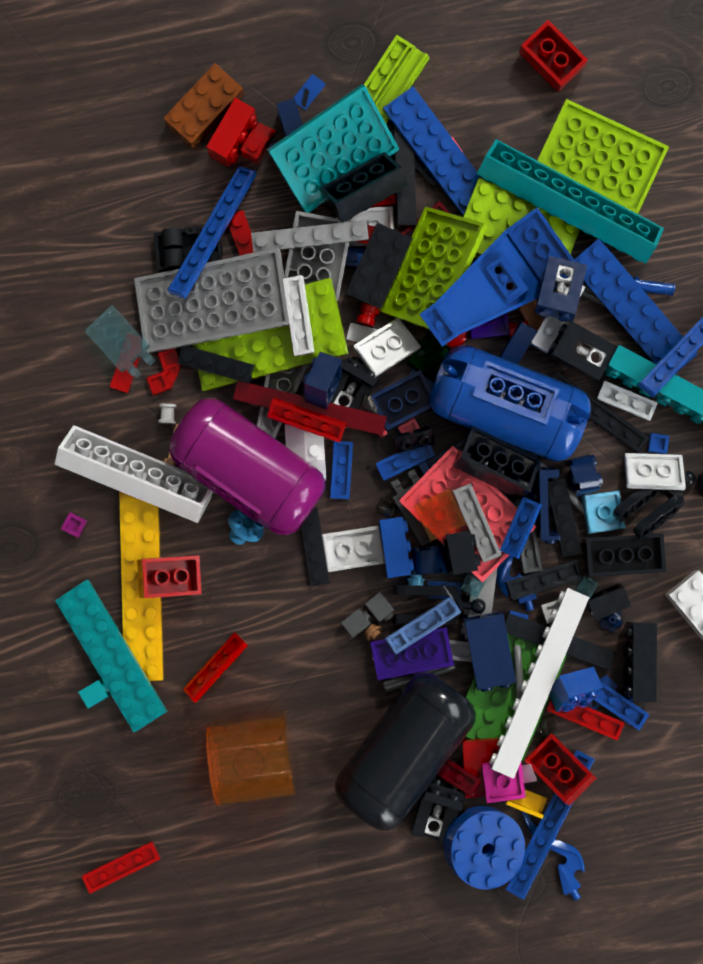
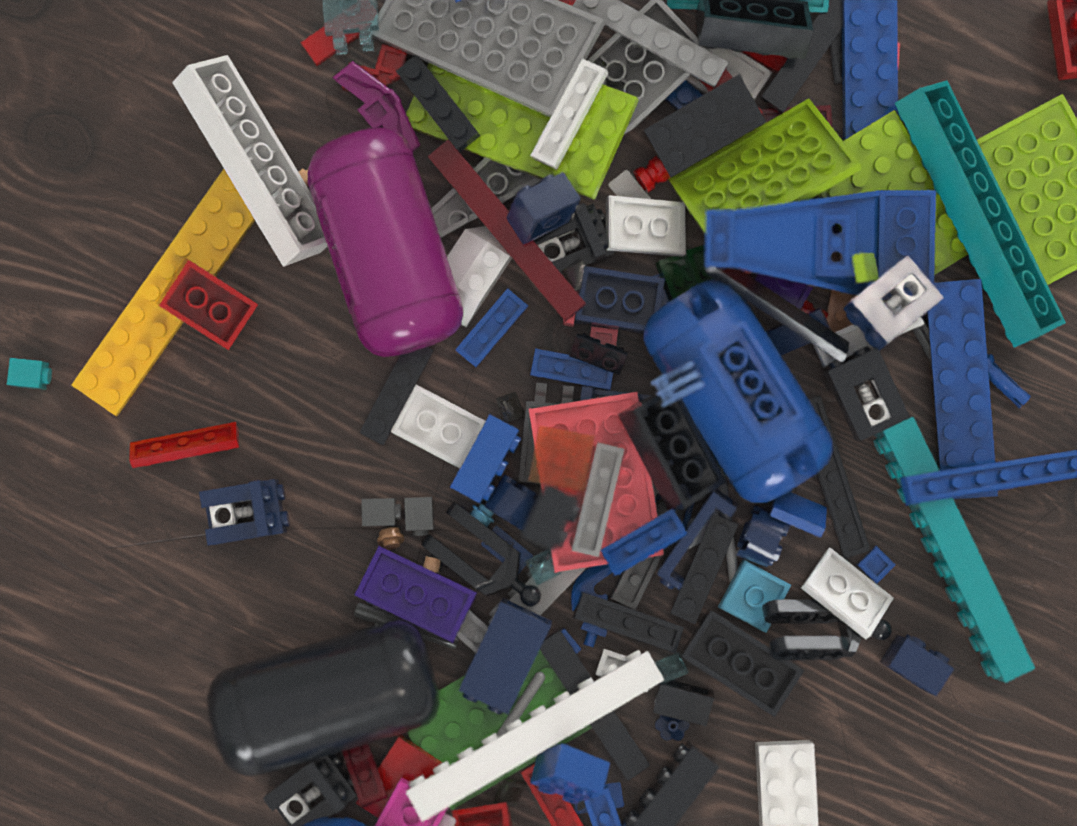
camera: 45 degrees right, 0 degrees up
teal plate [55,580,168,733] -> none
magenta plate [61,512,88,538] -> none
white bush [158,404,177,424] -> none
clear orange brick [206,711,297,806] -> none
dark azure plate [228,510,264,545] -> none
red plate [267,398,347,443] -> none
medium blue plate [385,596,461,655] -> none
white plate [596,381,657,421] -> none
none -> dark blue brick [199,479,290,546]
none -> magenta plate [332,61,420,153]
none -> medium blue arm [651,361,704,407]
none -> black tile [705,267,850,362]
none -> blue tile [770,491,827,537]
none -> lime tile [852,253,879,282]

